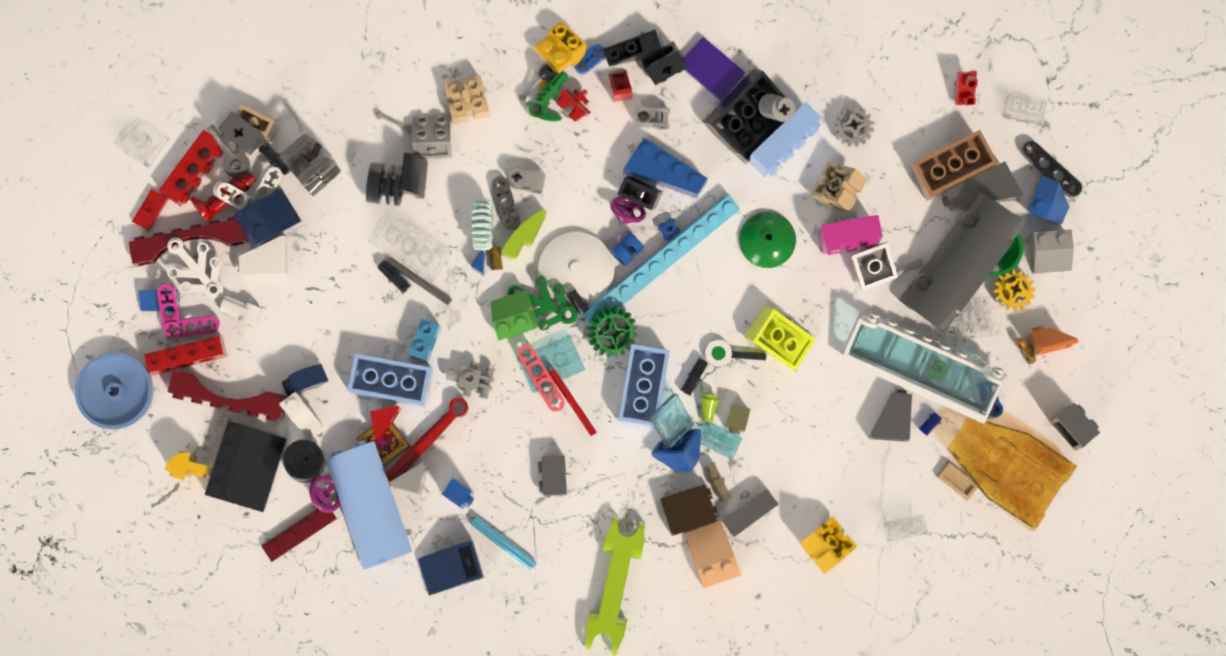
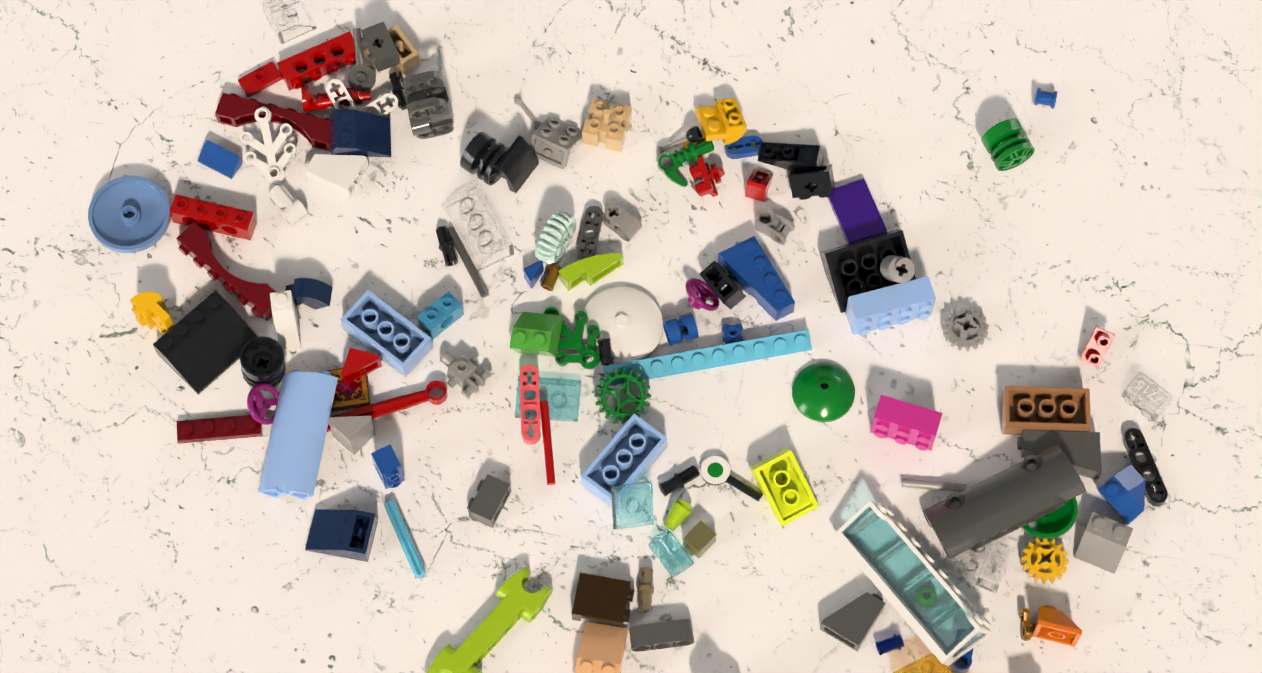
camera: 30 degrees right, 15 degrees down
dark pink beam [157,282,220,338] -> none
blue slope [651,429,701,472] -> none
tan brick [811,161,867,212] -> none
light grey slope [851,242,898,291] -> none

